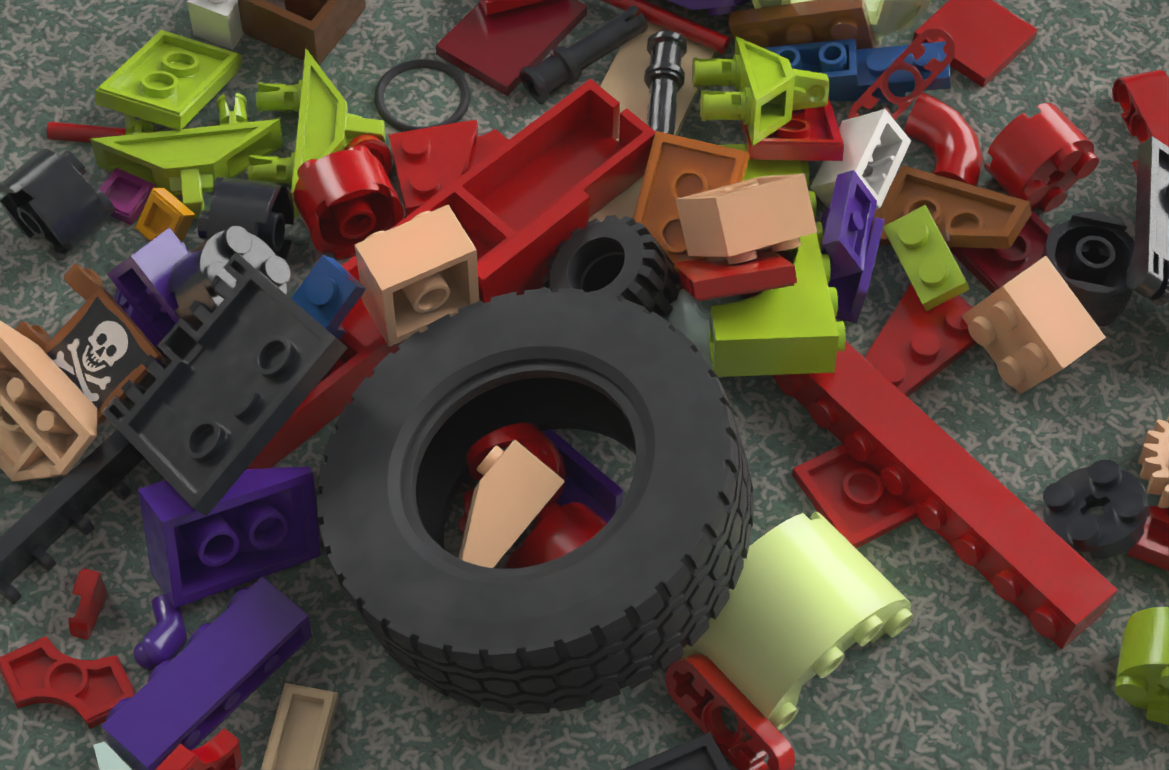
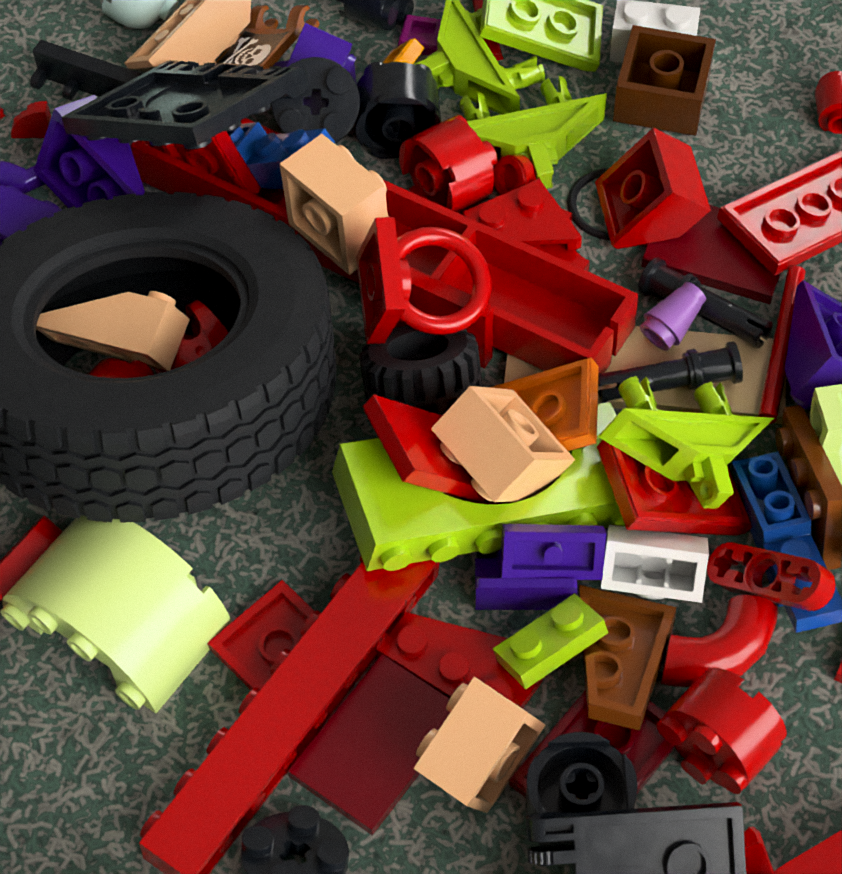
camera: 80 degrees right, 0 degrees up
none -> dark red tile [288,654,450,836]
none -> red tile [356,217,492,344]
none -> red slope [595,127,711,249]
none -> medium lavender cone [640,282,706,351]

